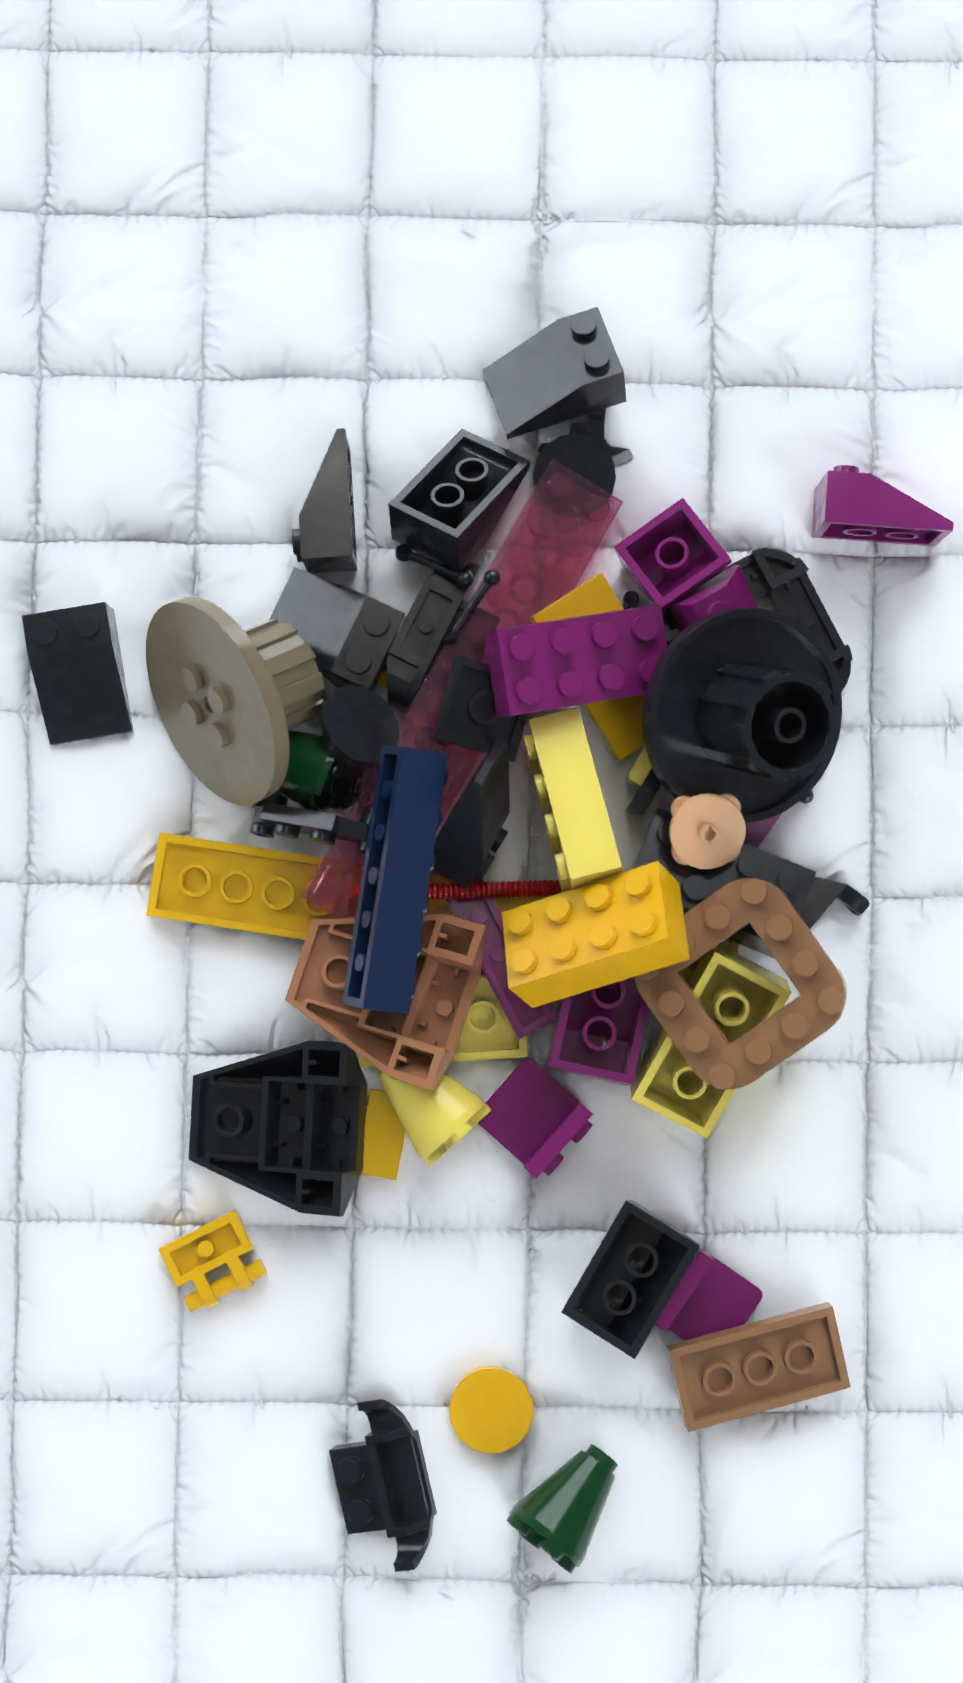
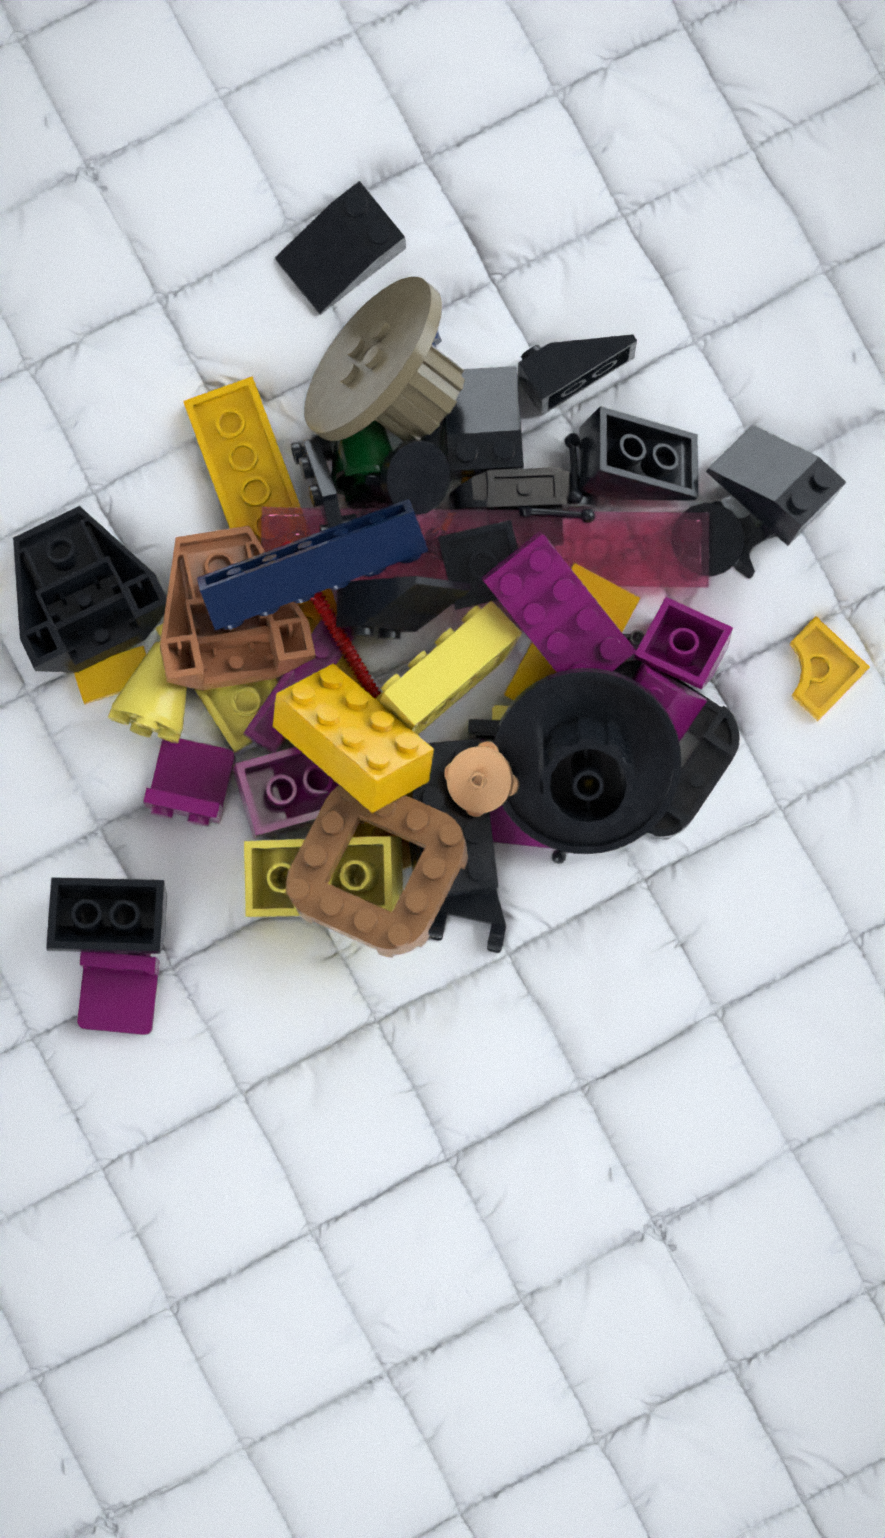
camera: 65 degrees right, 5 degrees down
medium nougat plate [666,1302,851,1432] -> none
magenta slope [811,465,954,547] -> none
none -> yellow tile [789,616,870,721]

